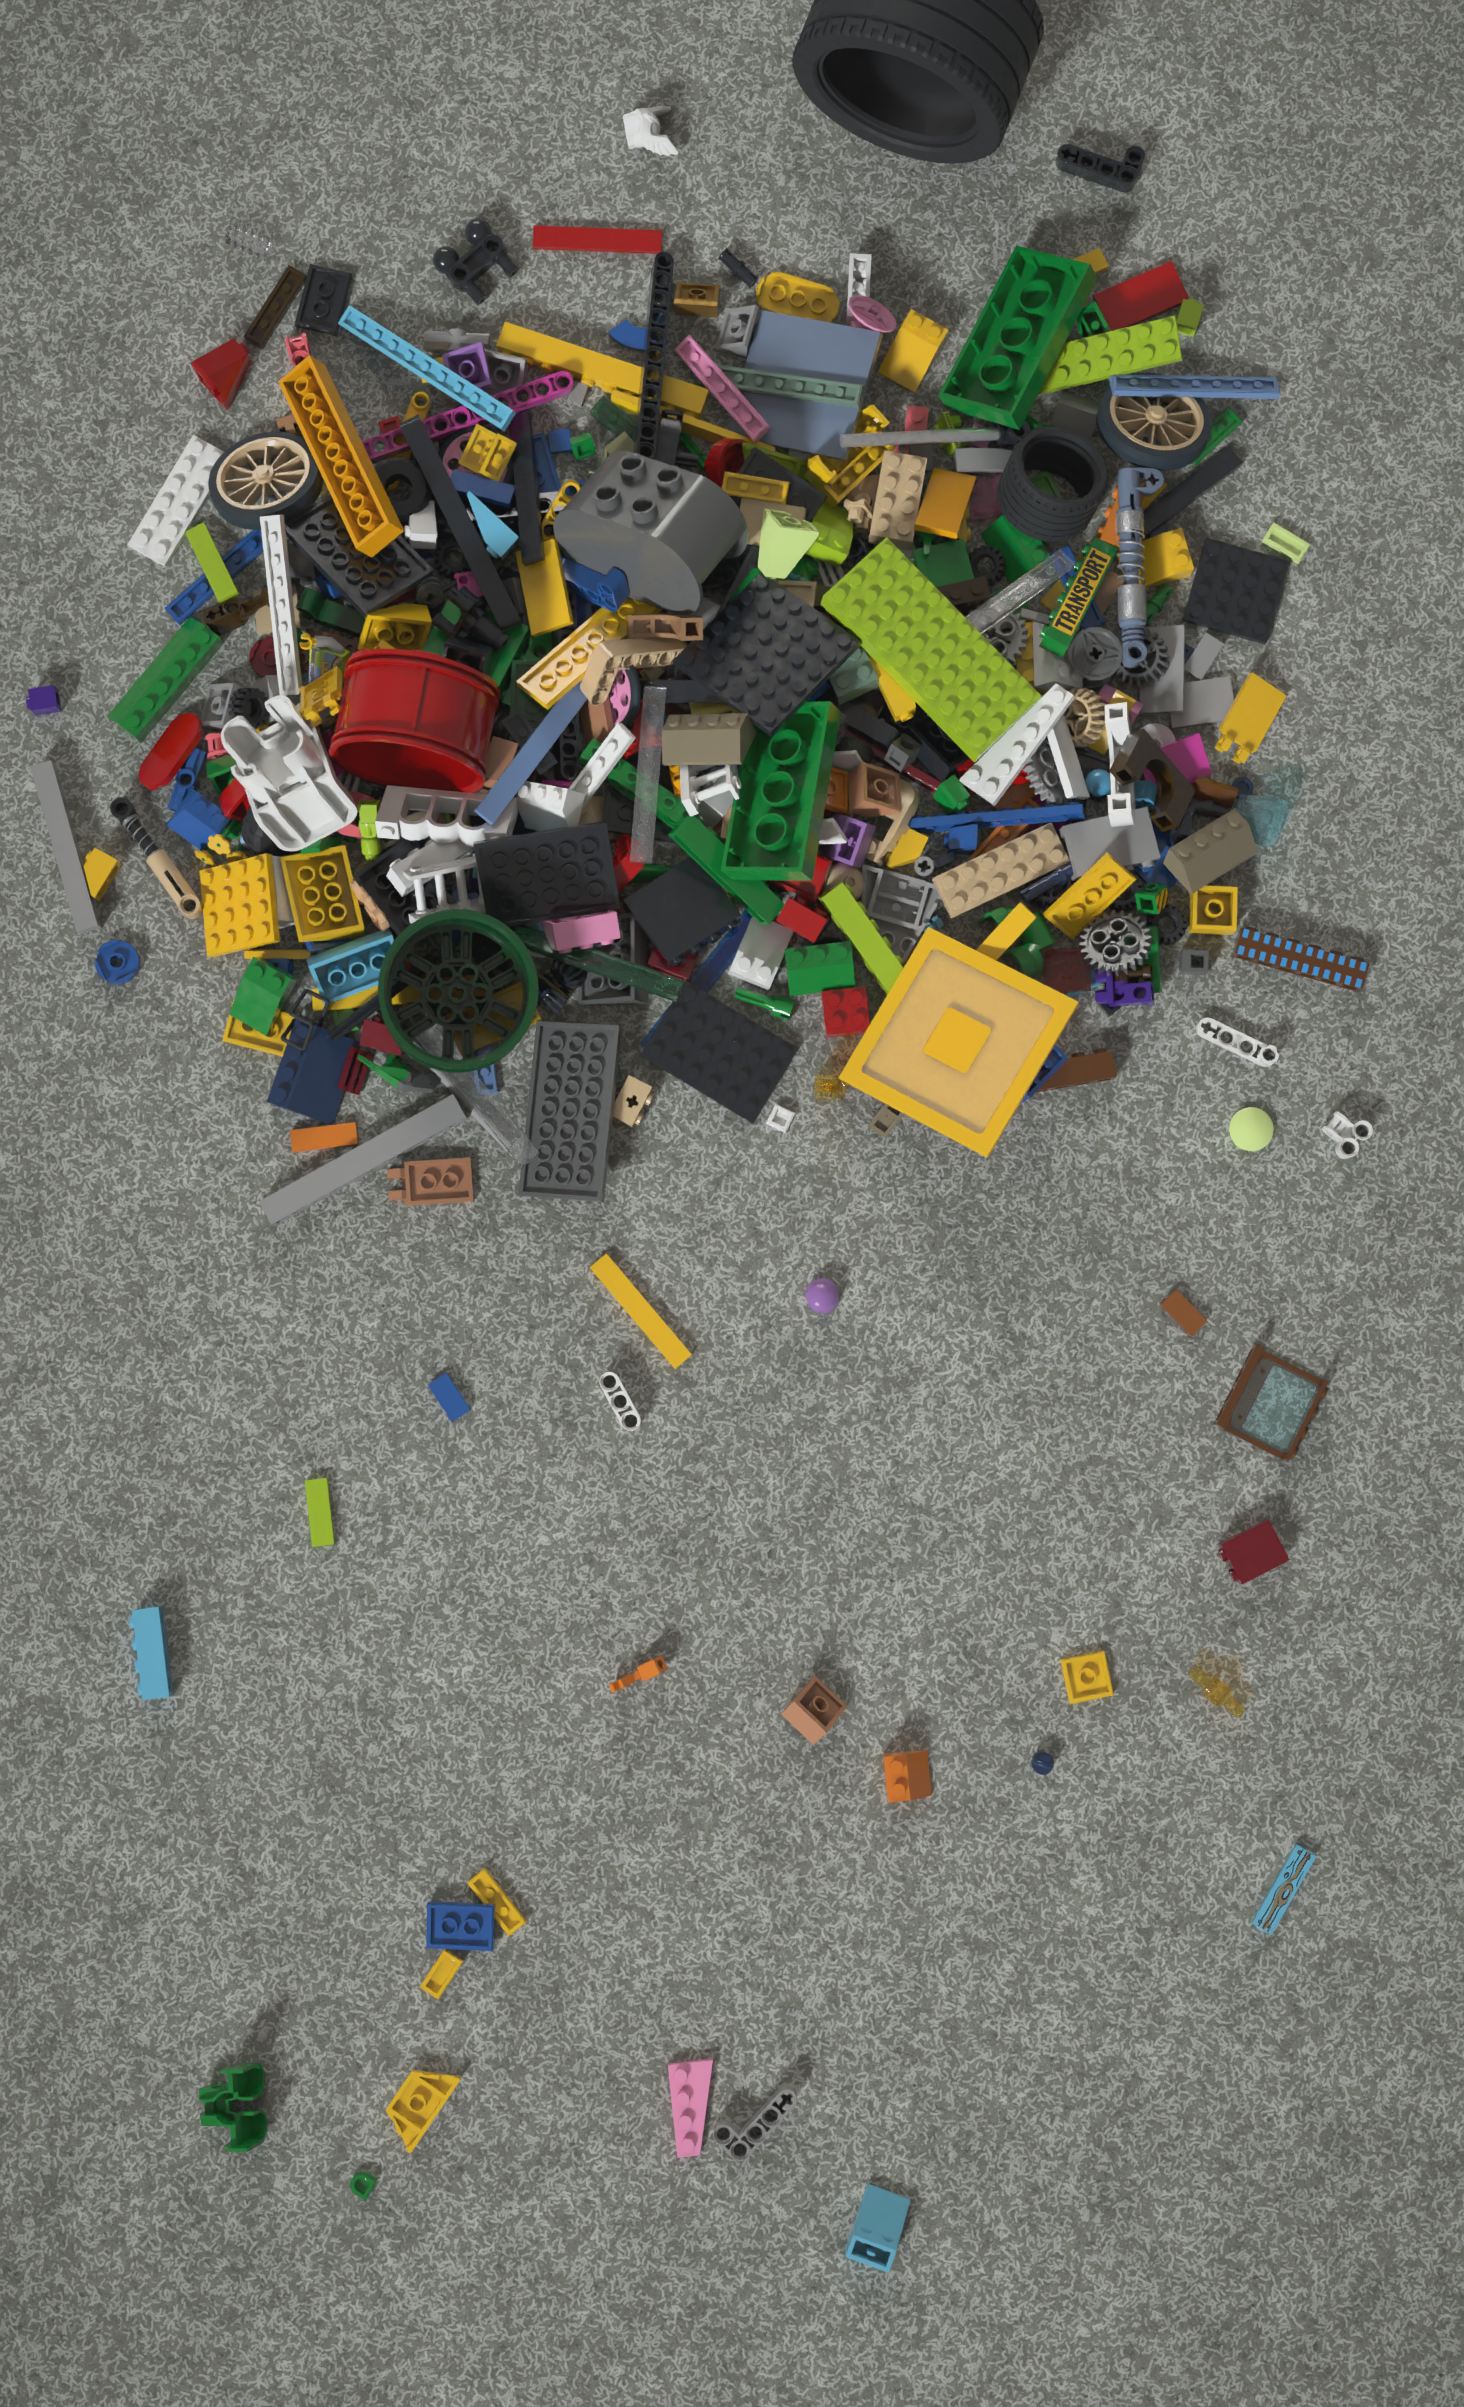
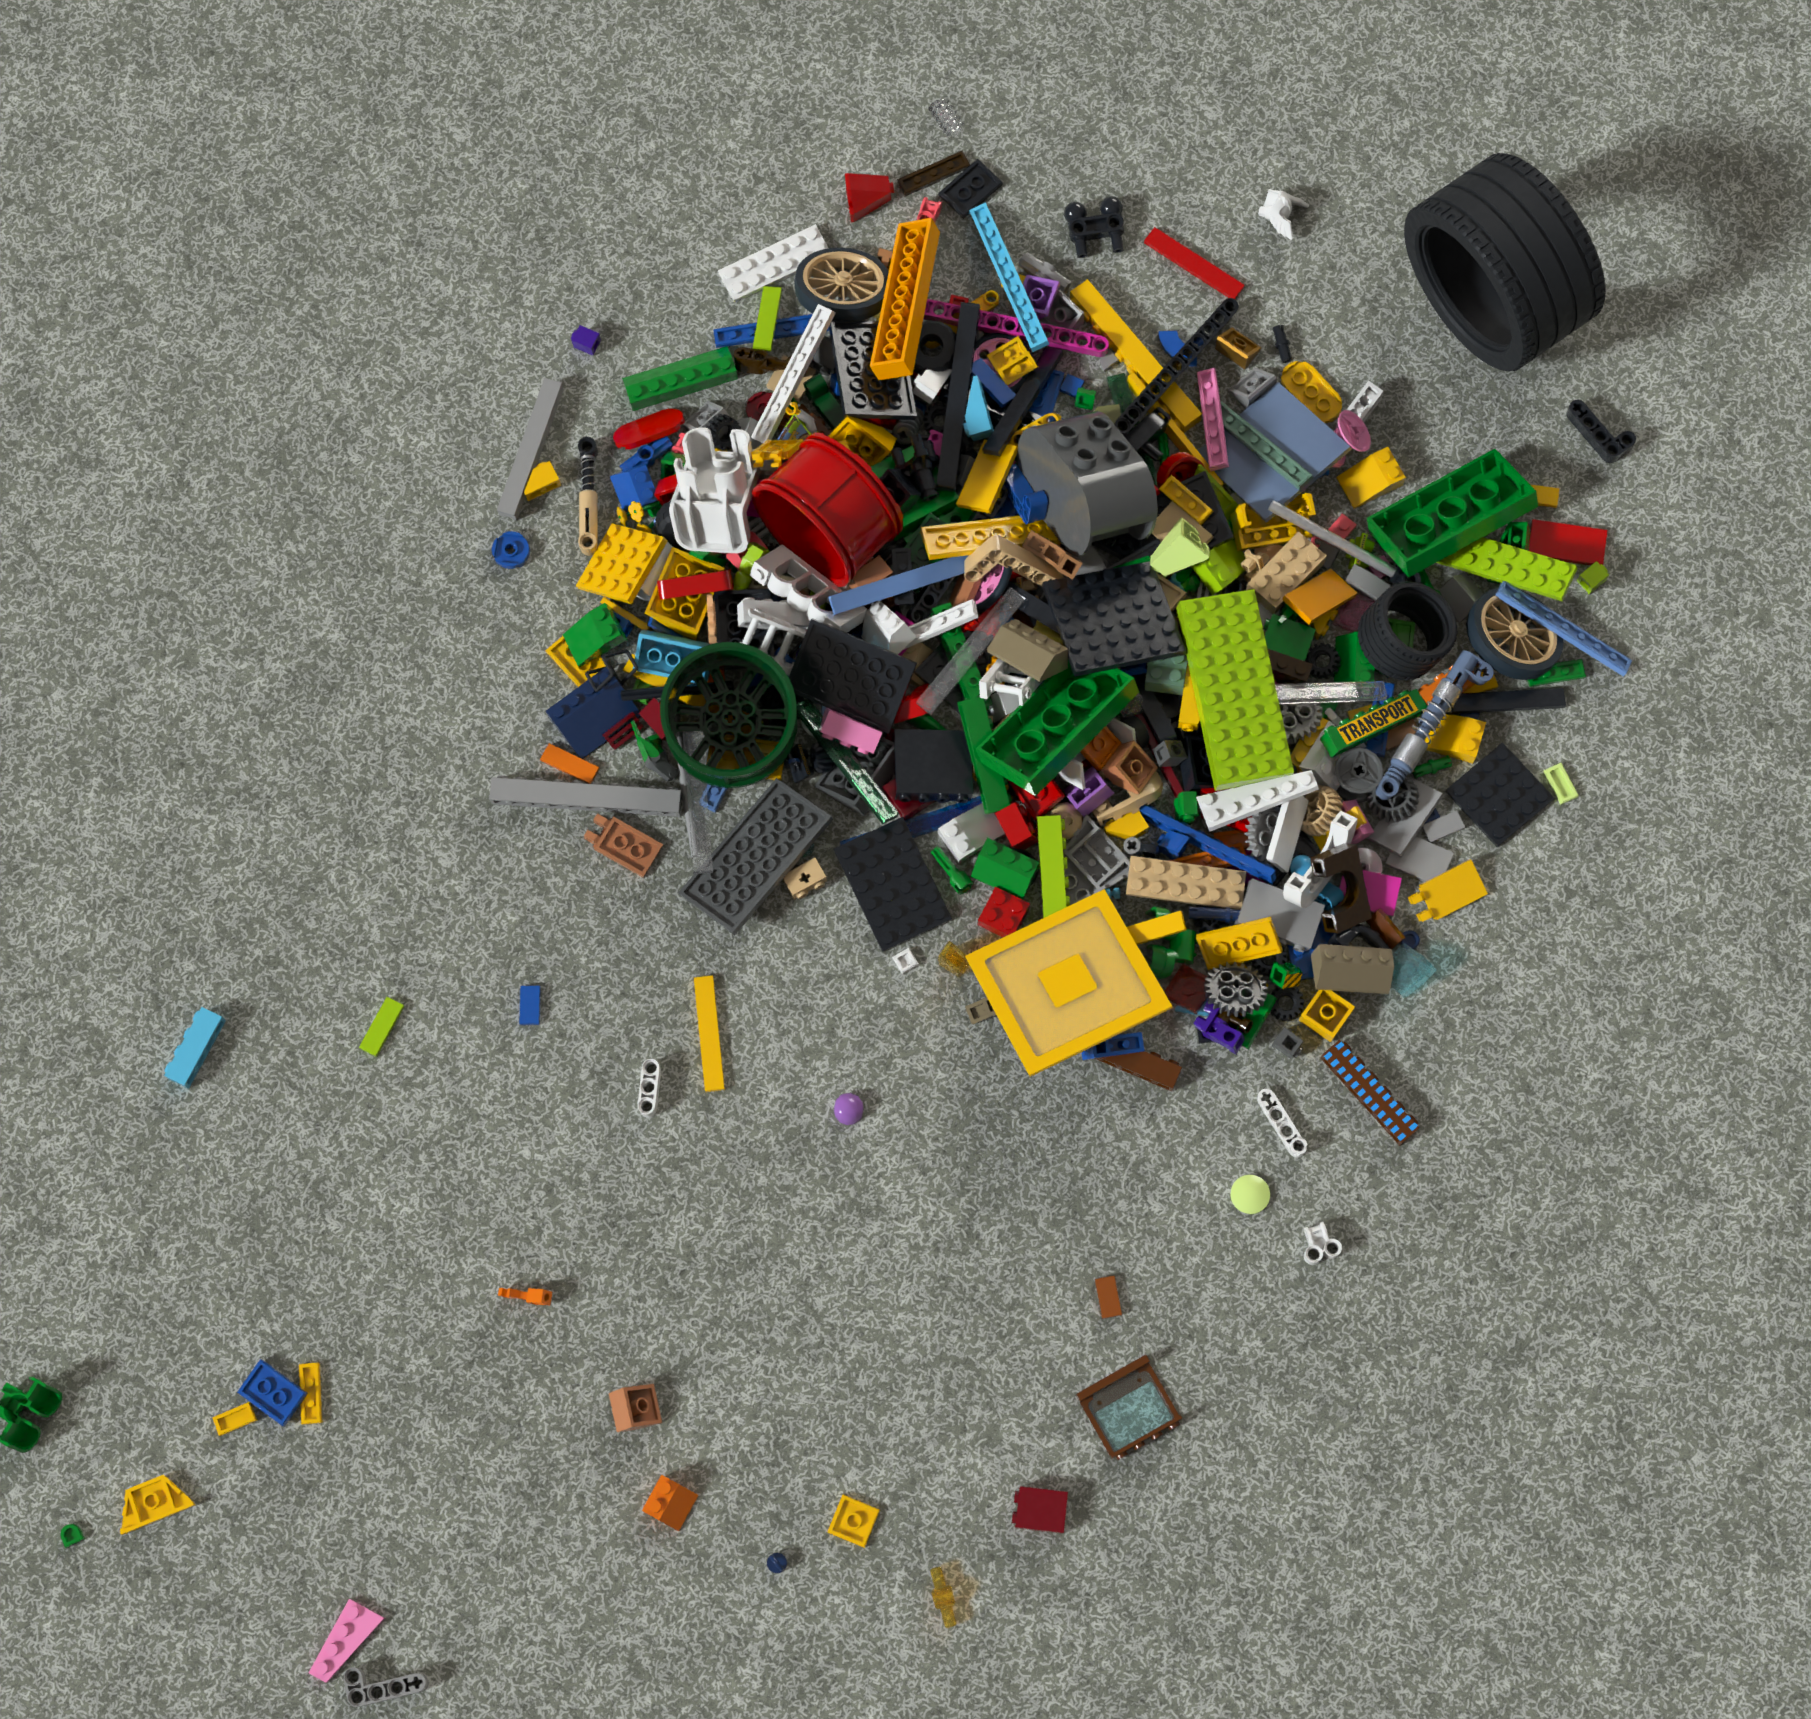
camera: 35 degrees right, 10 degrees down
none -> red beam [657,569,734,600]

